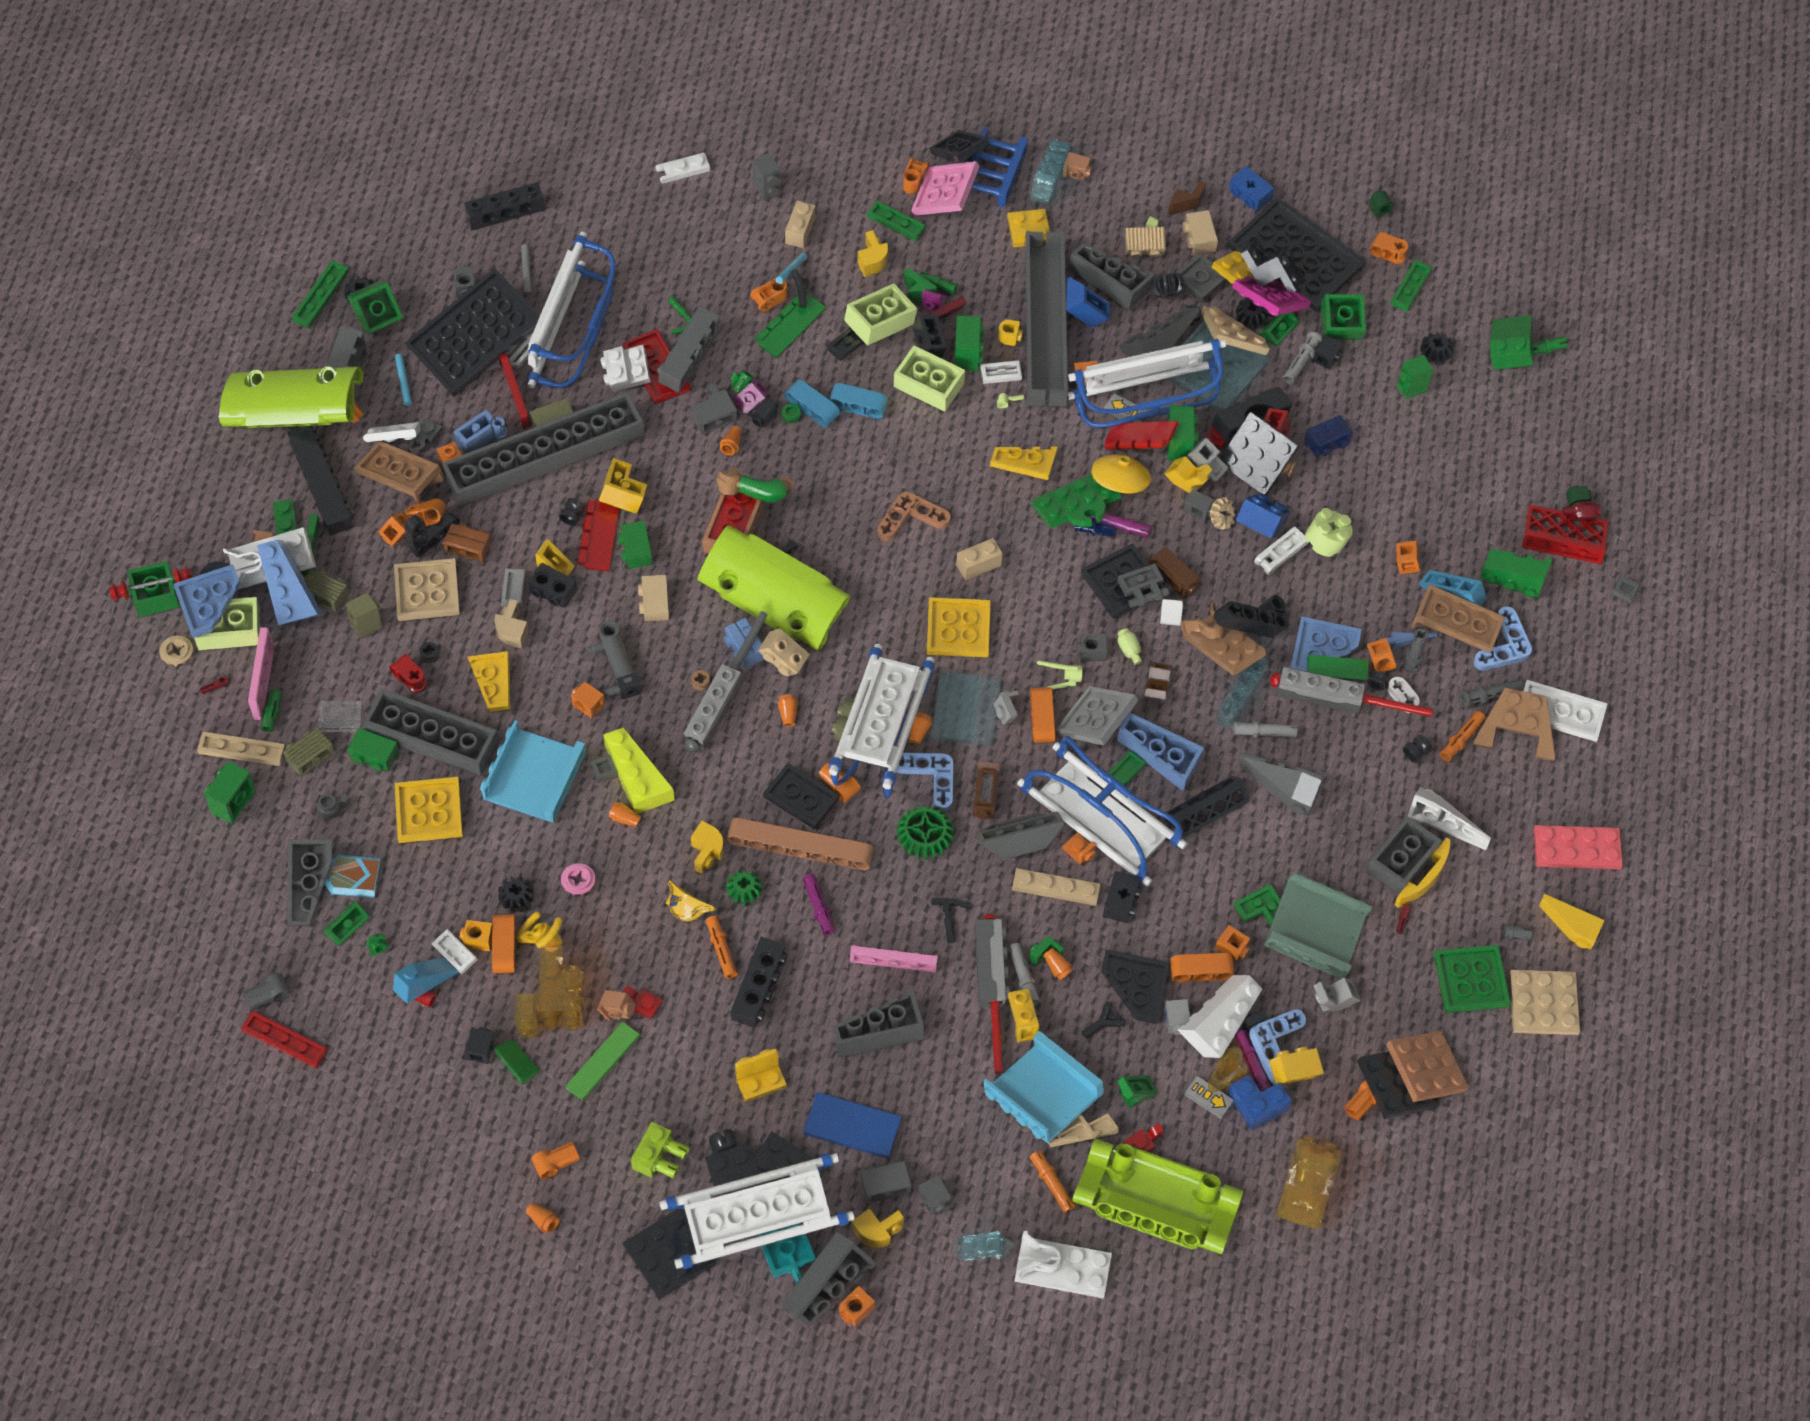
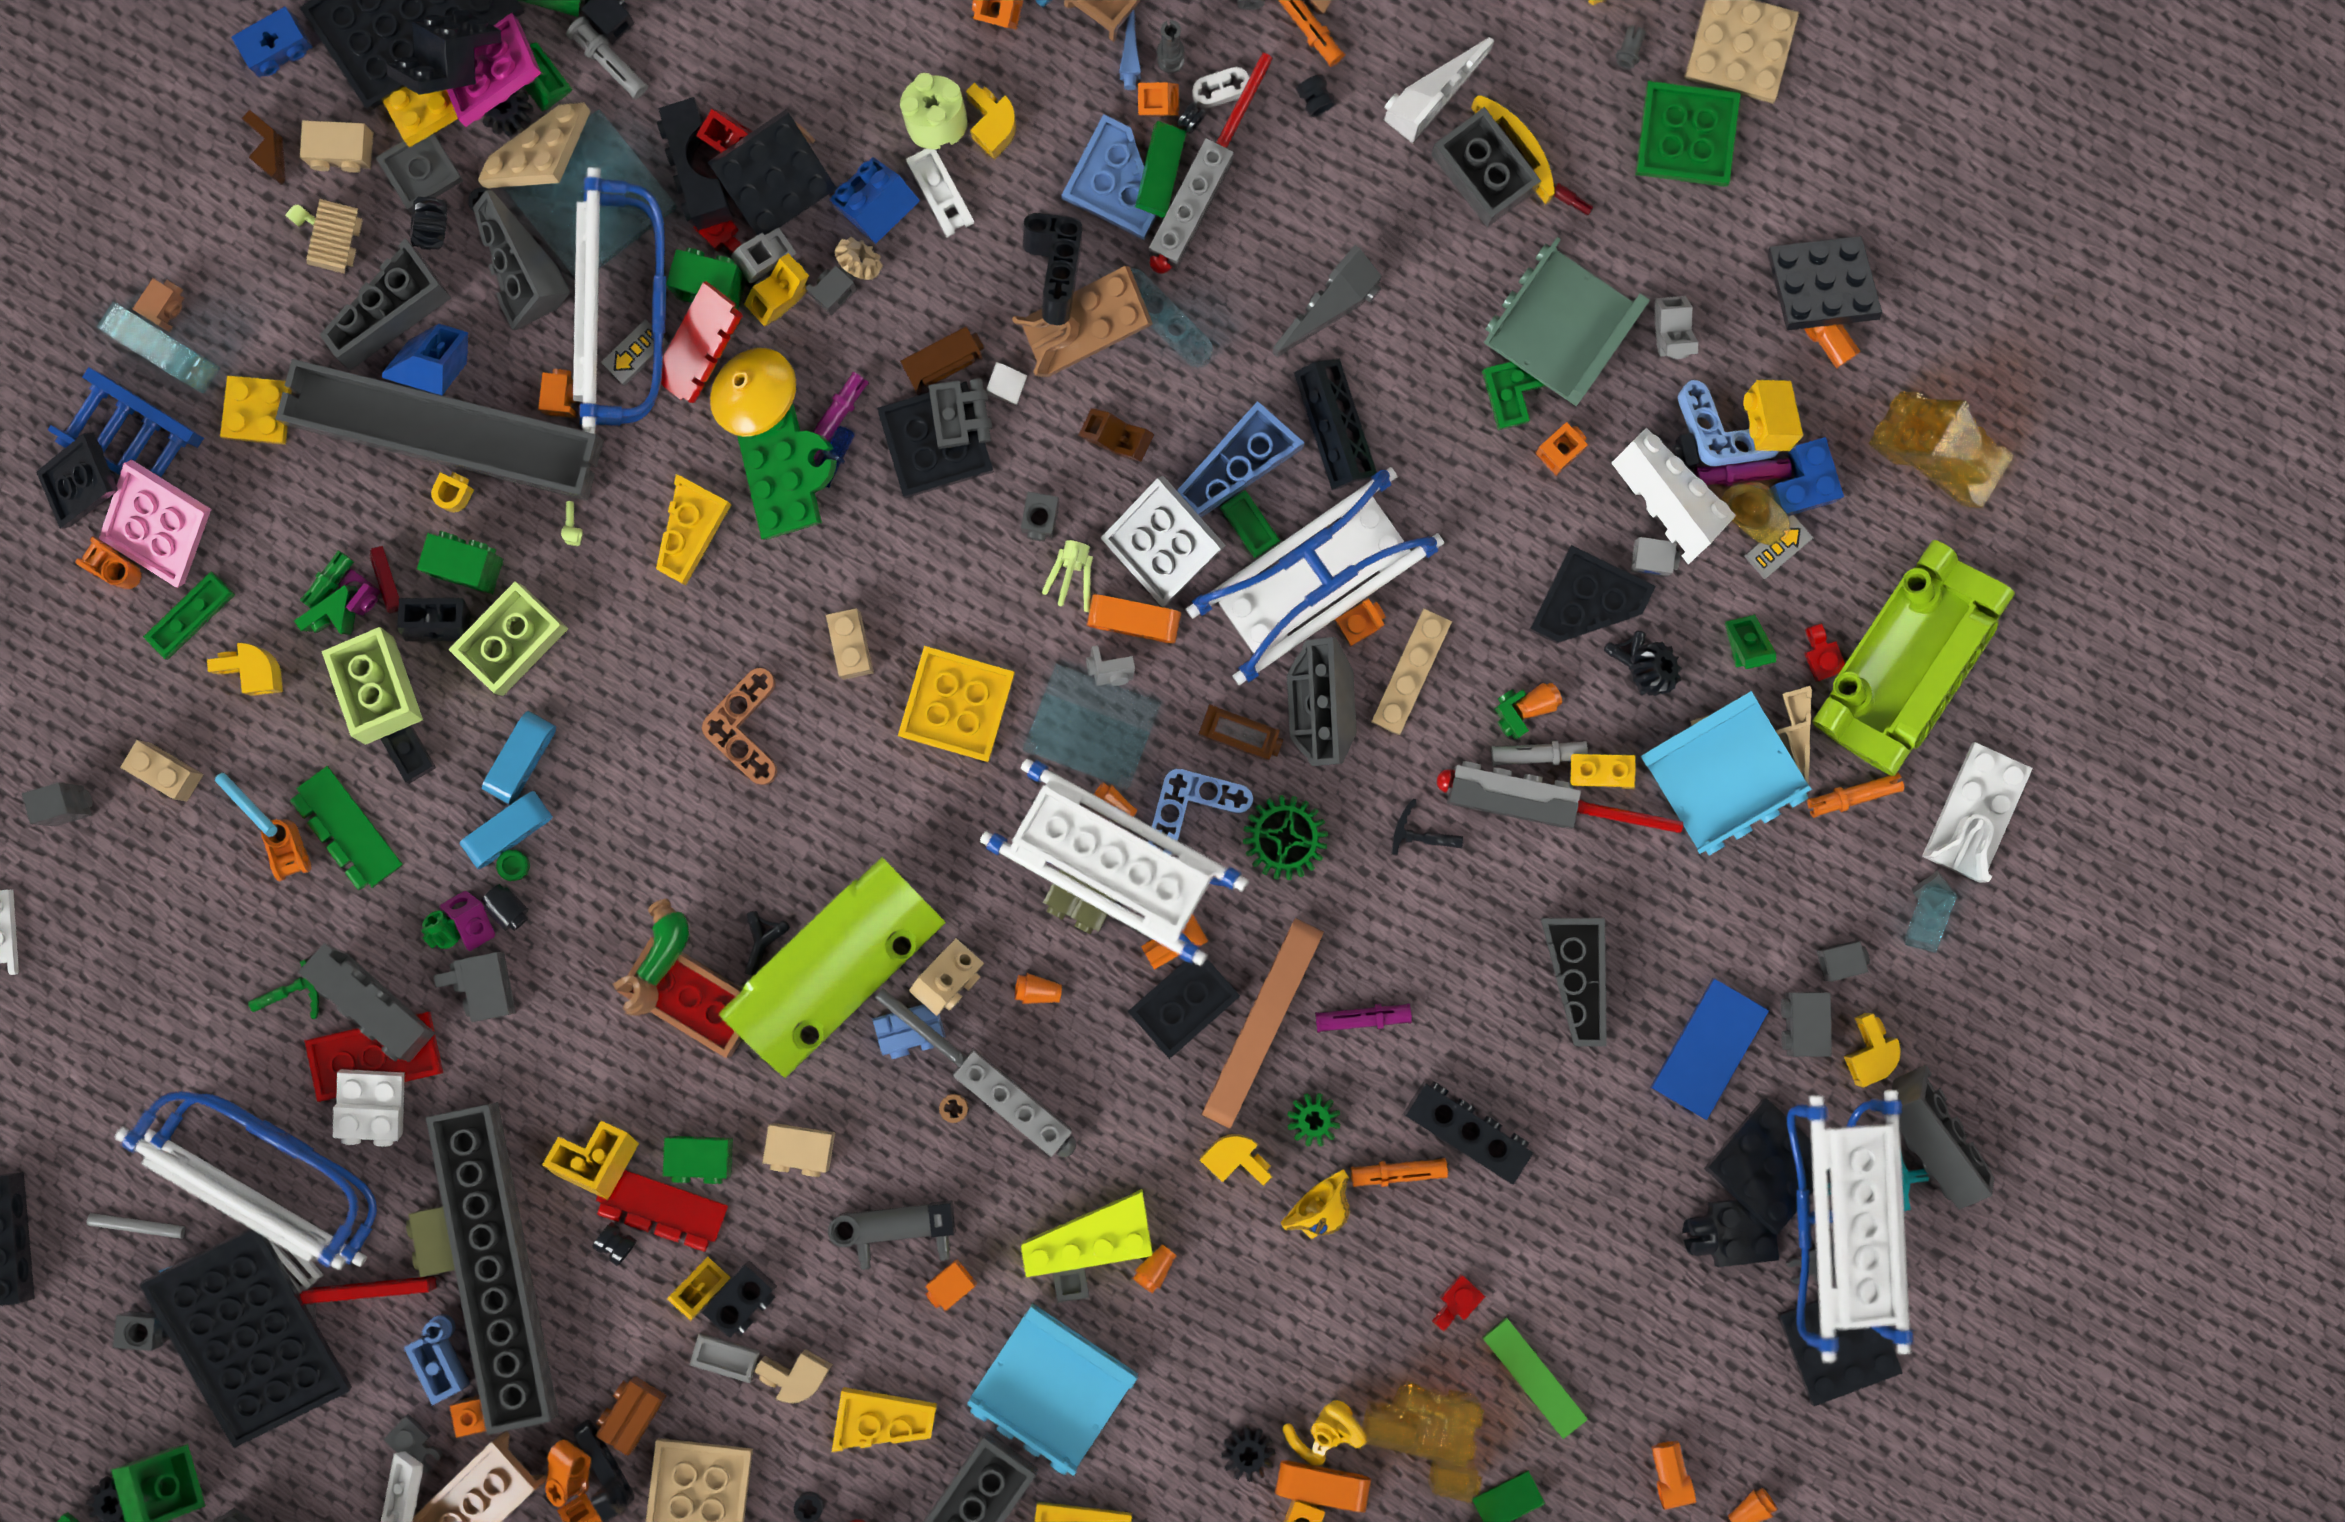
camera: 75 degrees left, 25 degrees up
medium azure bar [395,354,412,406] -> none
bright pink gear [561,863,595,896] -> none
nougat brick [597,990,636,1020] -> none
lime brick [631,1122,690,1179] -> none
orange cone [720,426,742,456] -> none
yellow bracket [735,1049,787,1103] -> none
black piece [791,269,809,308] -> none
orange brick [839,1286,875,1327] -> none
bright pink hinge [850,945,938,973] -> none
white tile [980,360,1022,384] -> none
black brick [1103,871,1142,924] -> none
yellowish green plant [1117,628,1142,665] -> none
orange beam [1170,953,1234,982] -> none
light grey pin [1233,721,1297,738] -> none
clear blue brick [1304,415,1353,458] -> none
nougat plate [1386,1031,1469,1102] -> none
none -> yellow brick [966,83,1016,160]
none -> black gear [1629,642,1683,696]

